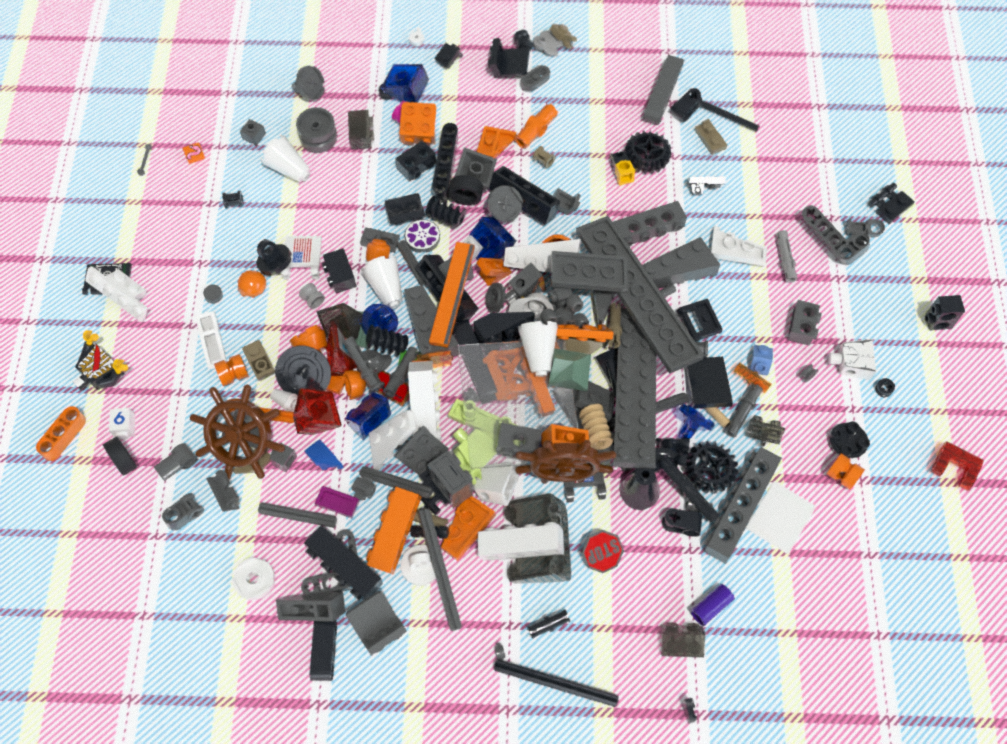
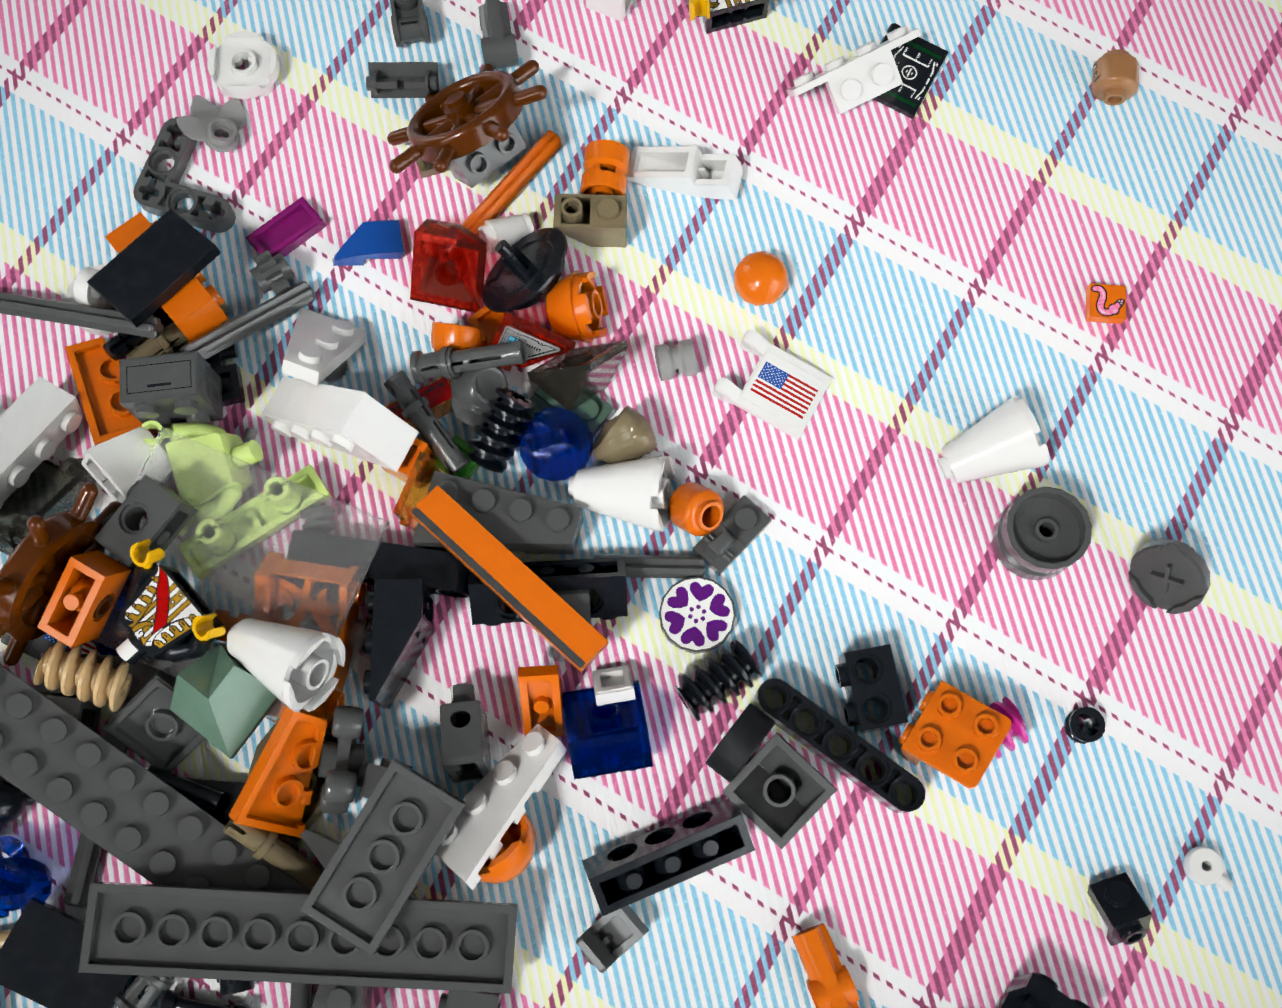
camera: 120 degrees right, 10 degrees up
hinge [137,144,152,176] -> none
dark grey tile [203,284,223,304] -> none
black bush [222,190,244,208] -> none
dark grey plate [240,119,266,146] -> none
black tile [256,239,292,276] -> none
dark grey axle [258,502,337,528] -> none
dark grey plate [270,443,297,473] -> none
dark grey slope [275,592,346,621] -> none
black brick [304,525,383,601] -> none
black beam [310,619,337,681] -> none
black brick [321,248,357,294] -> none
clear blue slope [345,392,392,440] -> none
dark grey bracket [346,591,407,656] -> none
clear smoke brick [348,109,375,150] -> none
clear blue slope [381,64,429,103] -> none
black bracket [384,193,425,225] -> none
dark grey hinge [395,426,449,476] -> none
orange wing [477,126,517,158] -> none
dark grey gear [486,283,507,312] -> none
dark grey tile [487,186,523,222] -> none
white piece [508,292,554,321] -> none
dark tan bush [533,146,556,169] -> none
none -> black tile [87,209,221,327]
none -> torso [116,539,226,665]
none -> light grey plate [176,95,246,152]
none -> dark tan hair [592,405,657,464]
none -> medium nougat head [1091,49,1139,106]

